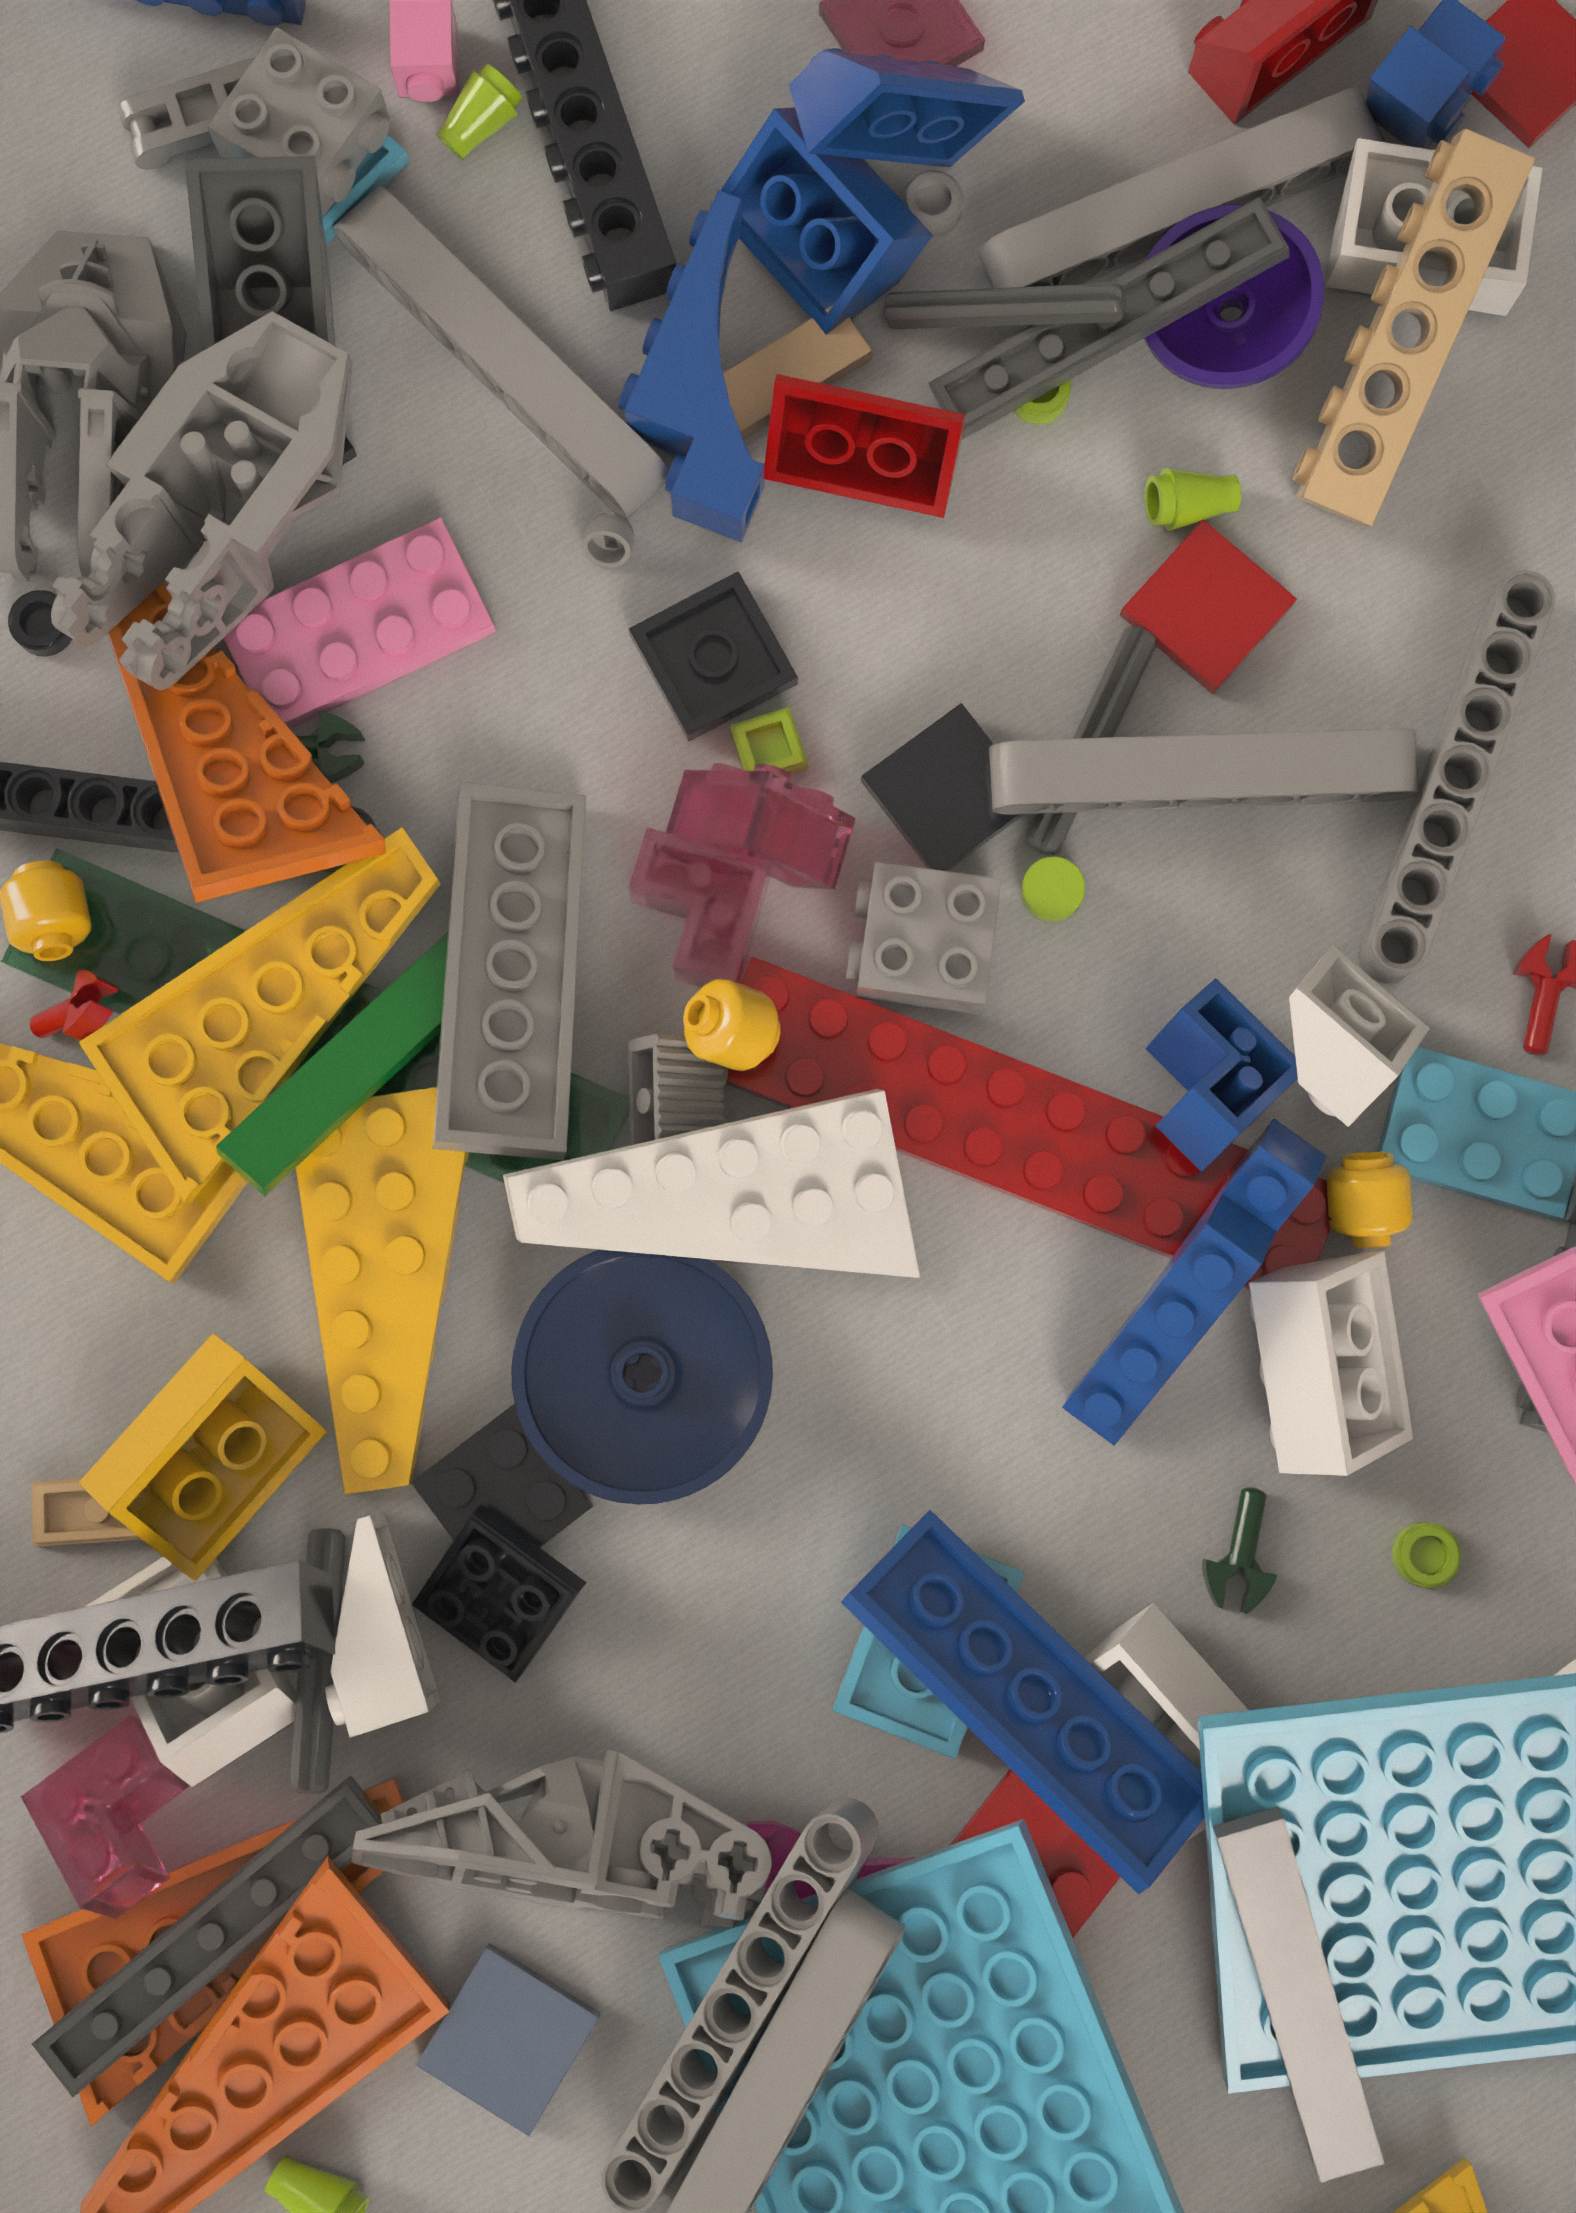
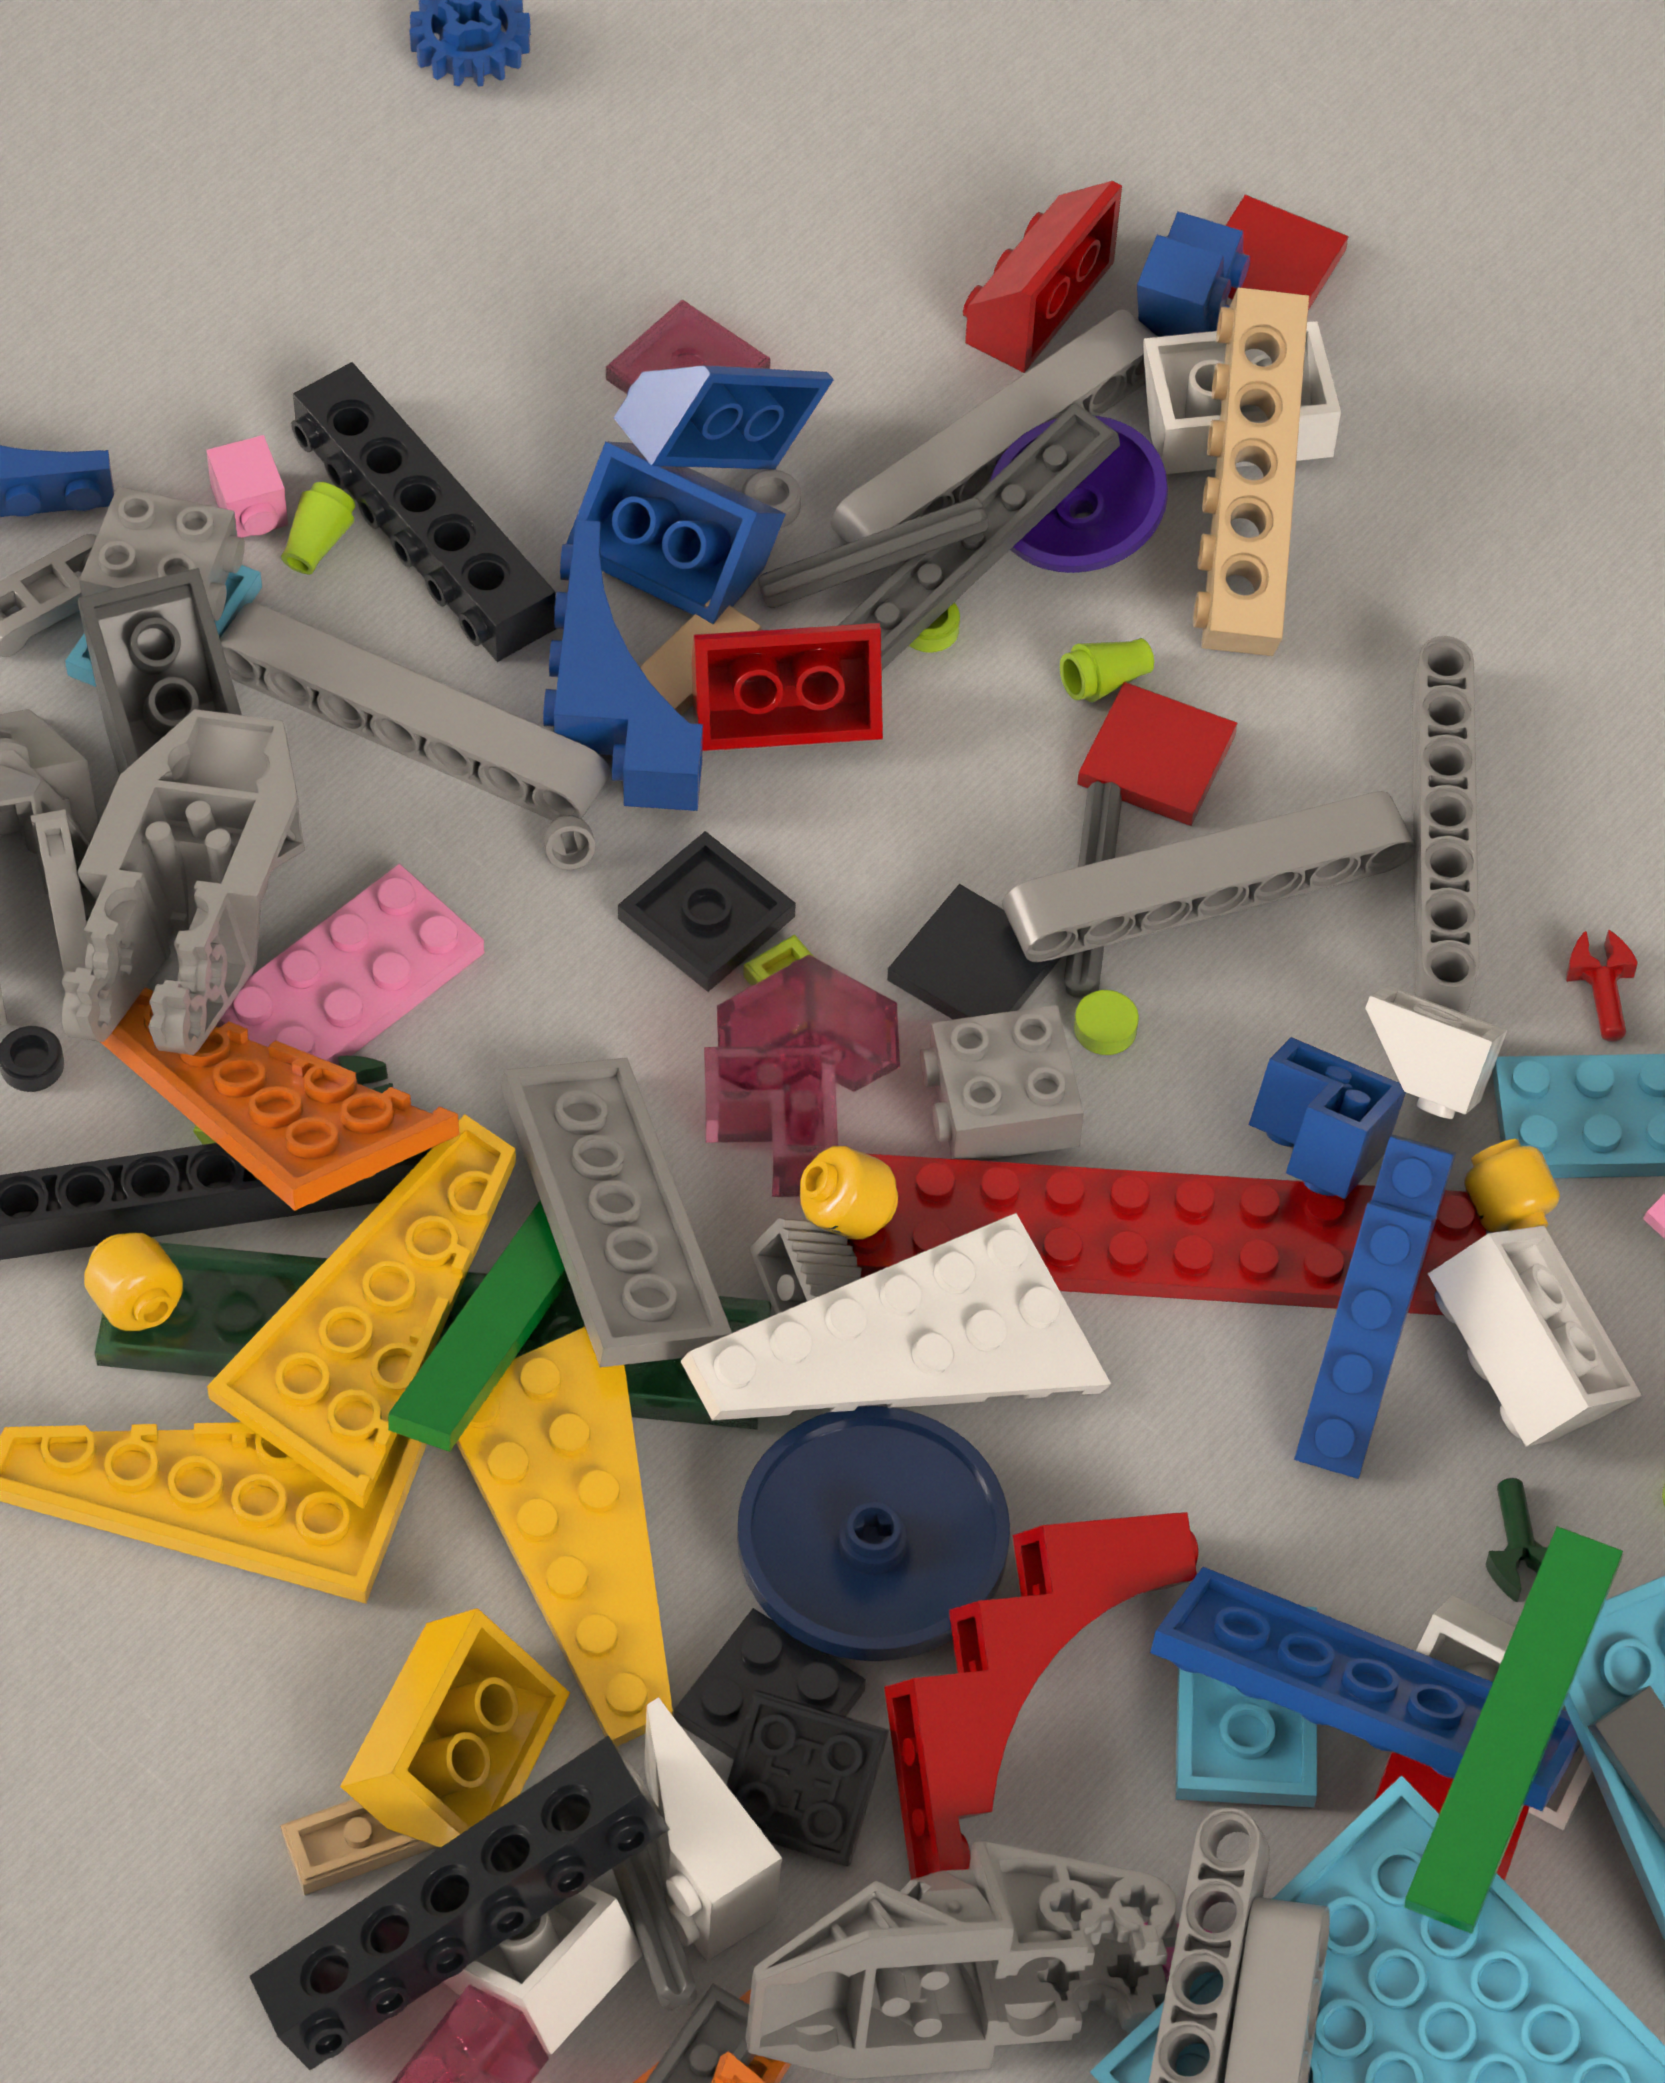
camera: 20 degrees left, 25 degrees down
red bar [29,970,119,1041] -> none
none -> red arch [884,1512,1198,1880]
none -> green tile [1404,1526,1623,1934]

